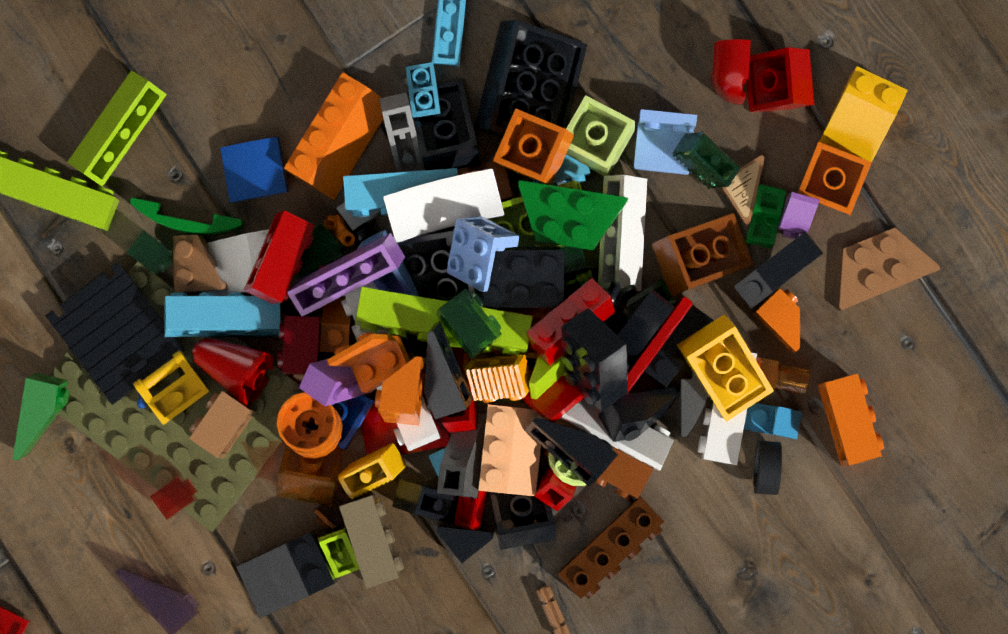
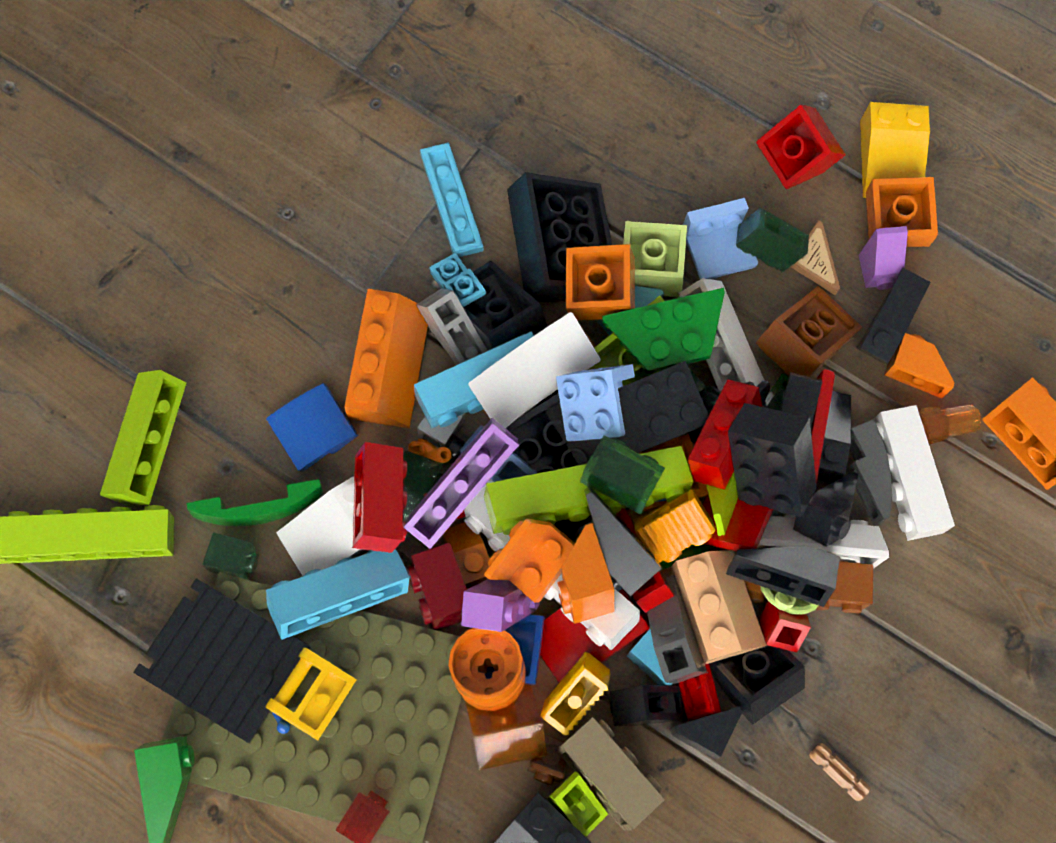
camera: 30 degrees left, 15 degrees down
medium nougat wing [173,234,227,292] -> none
medium nougat brick [189,391,256,458] -> none
red cone [192,337,274,405] -> none
reddish brown brick [557,496,664,599] -> none
yellow slope [677,314,774,422] -> none
red brick [710,39,751,105] -> none
dark azure slope [744,403,802,439] -> none
green slope [745,184,786,249] -> none
black tyre [753,441,782,495] -> none
medium nougat wing [838,228,940,311] -> none

